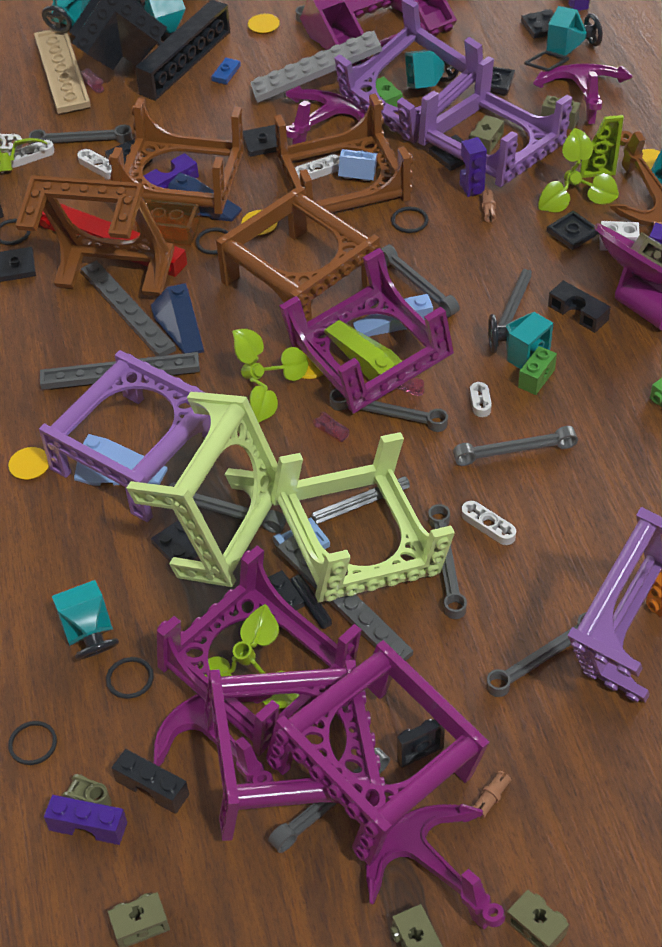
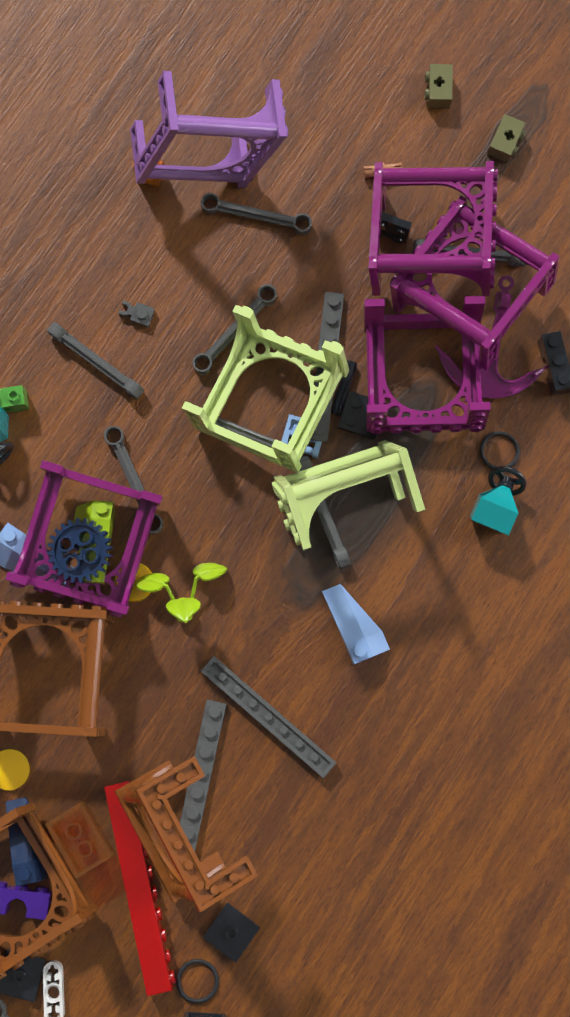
camera: 135 degrees left, 30 degrees up
yellow piece [8,447,49,480] -> none
medium lavender arch [39,350,211,523] -> none
dark blue wedge [151,283,204,354] -> none
black plate [151,520,198,562] -> none
black piece [195,227,229,254] -> none
lime plant [199,604,299,710] -> none
clear pink bar [313,412,349,442] -> none
magenta piece [367,804,505,930] -> none
clear pink bar [397,377,425,396] -> none
white beam [462,501,516,545] -> none
white beam [470,382,491,417] -> none
none -> dark blue gear [47,518,113,584]
none -> dark grey plate [118,300,155,328]

